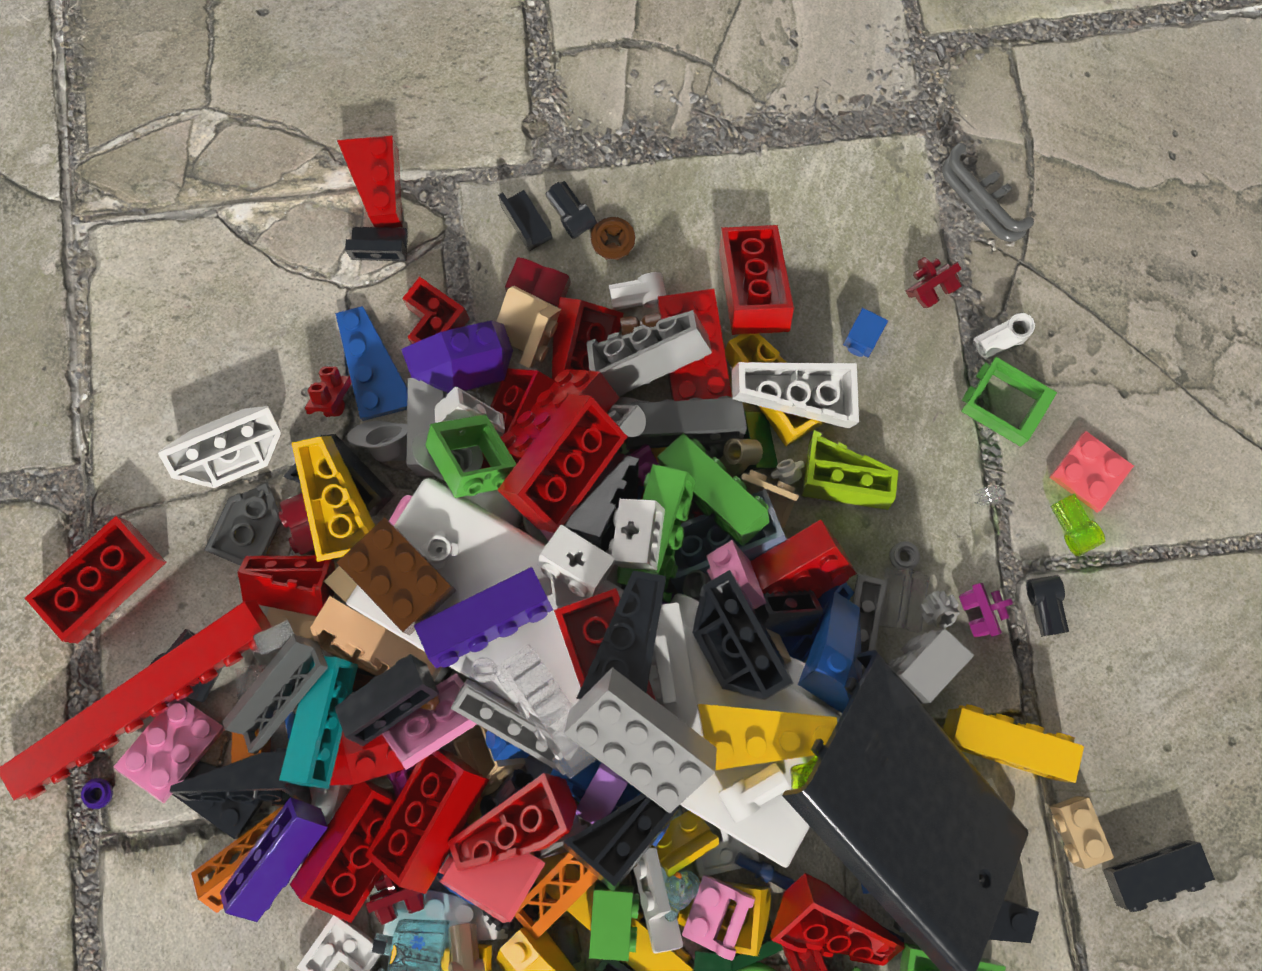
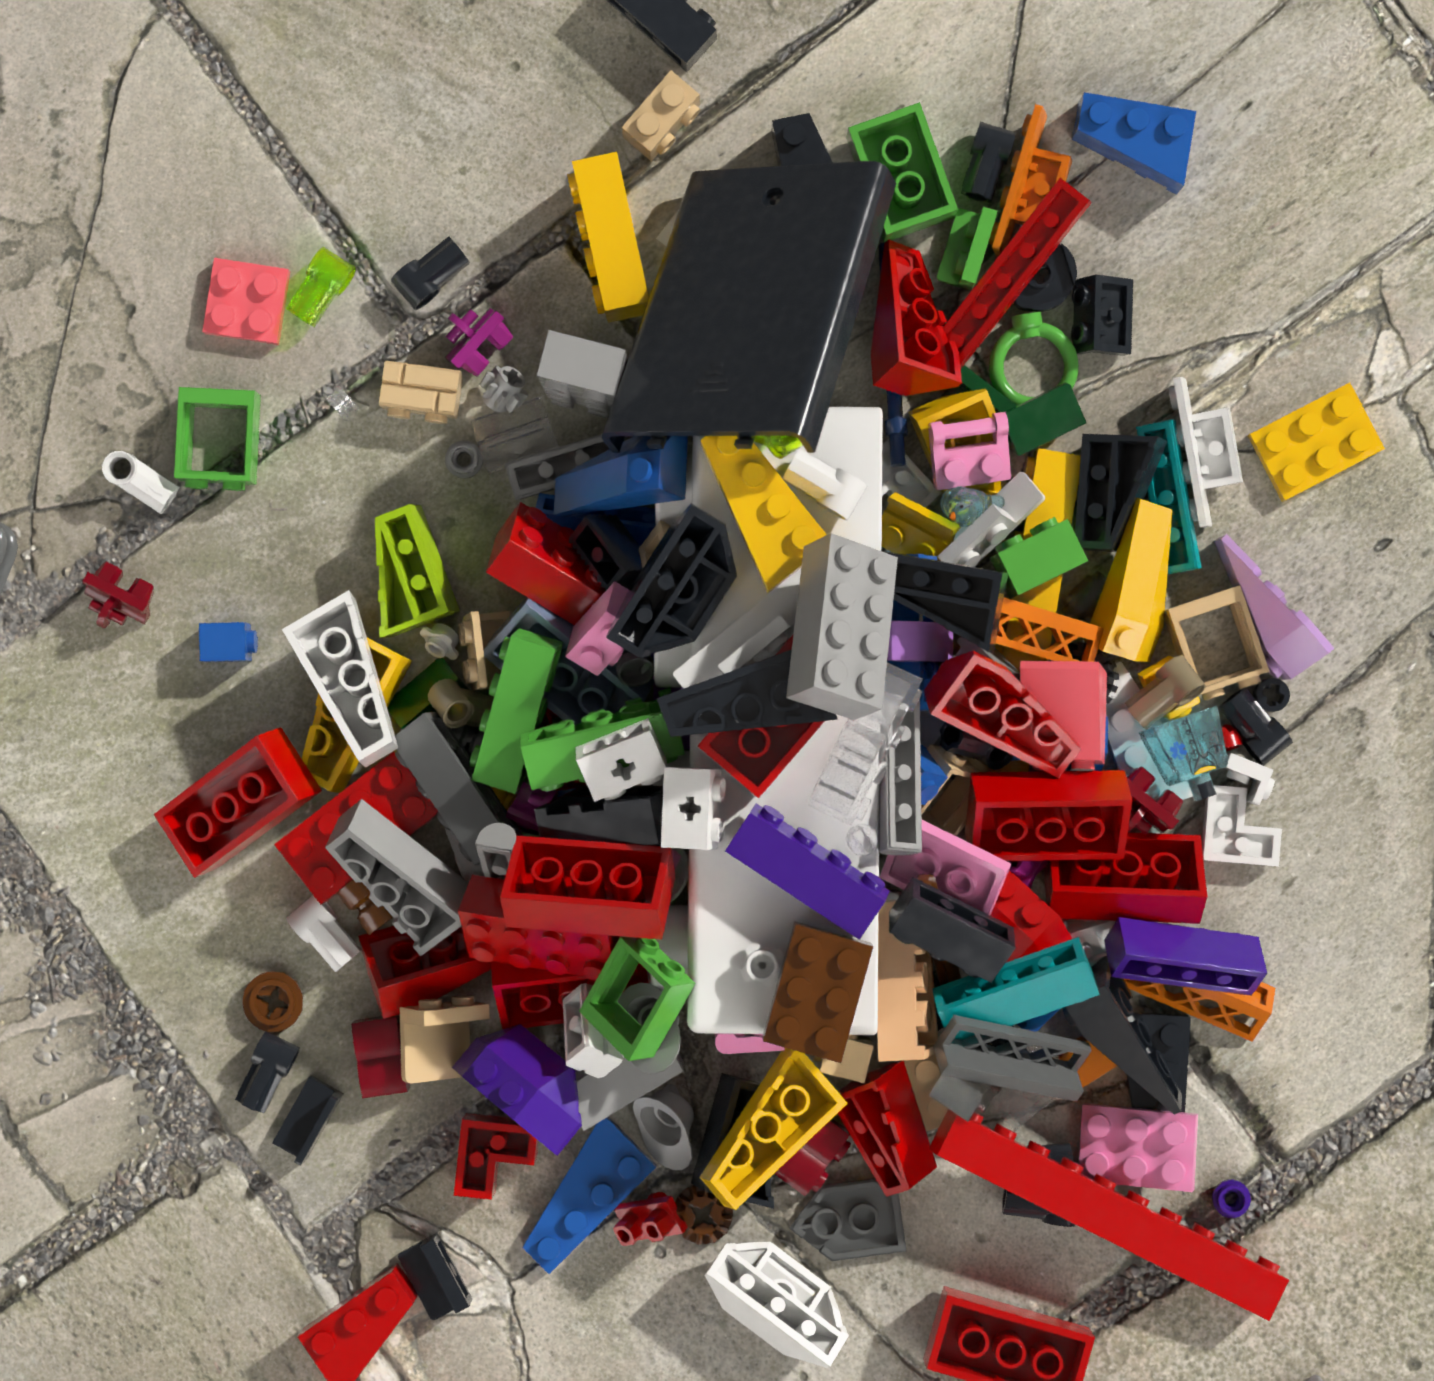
camera: 120 degrees left, 10 degrees up
none -> tan brick [379,360,463,424]
none -> reddish brown gear [675,1185,733,1245]

